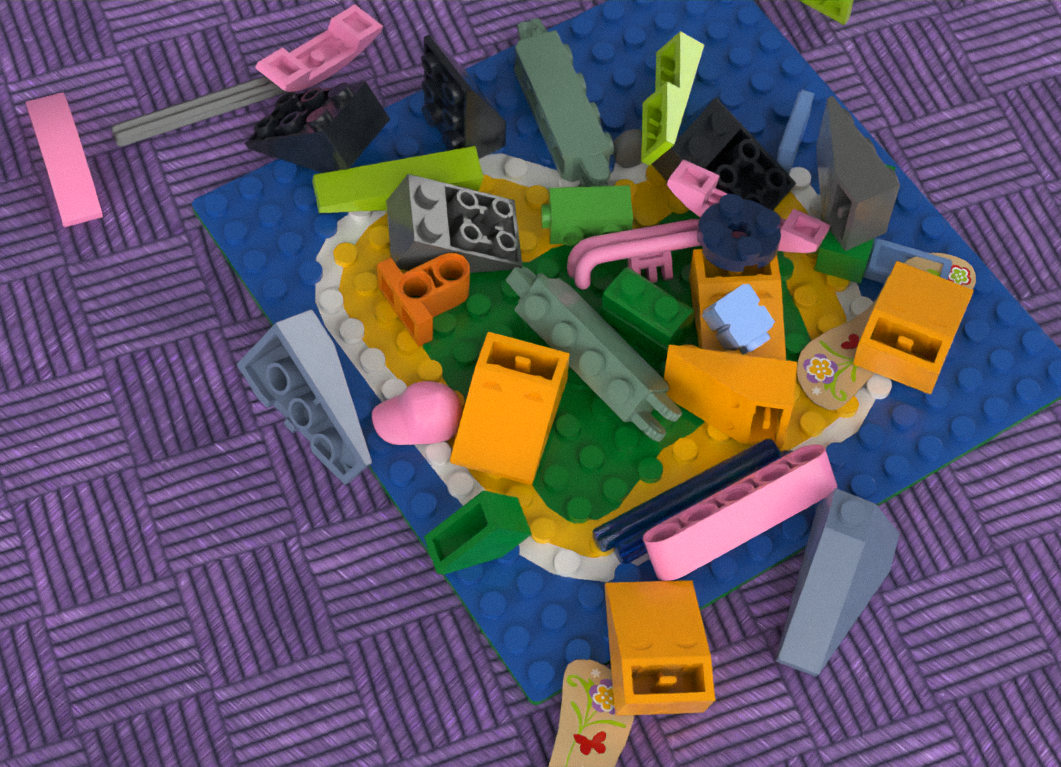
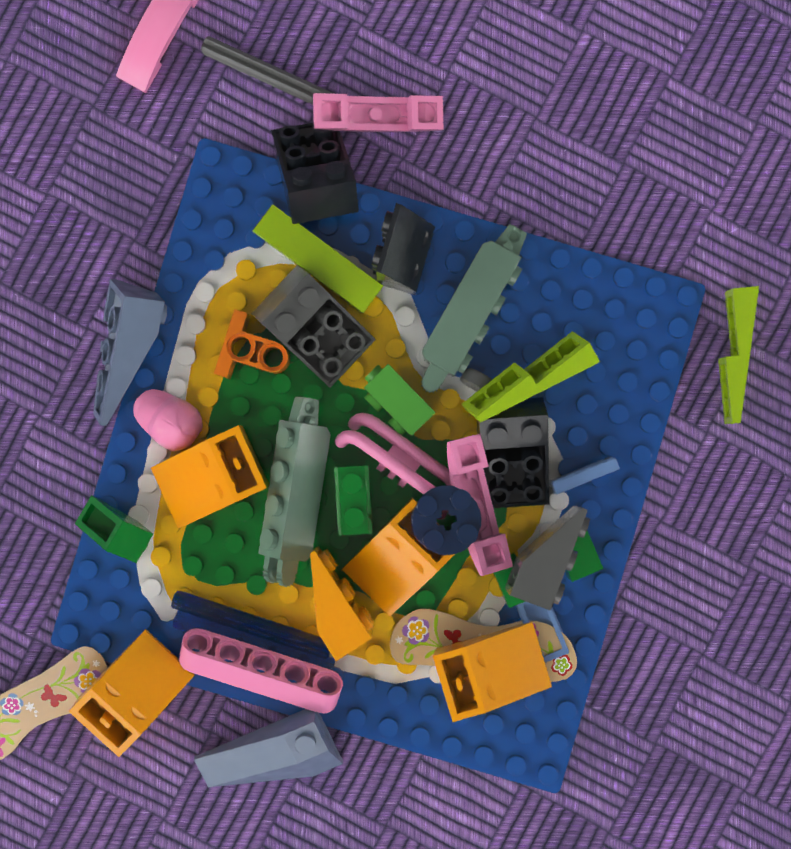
camera: 55 degrees right, 30 degrees up
light blue brick [701,284,775,355] -> none

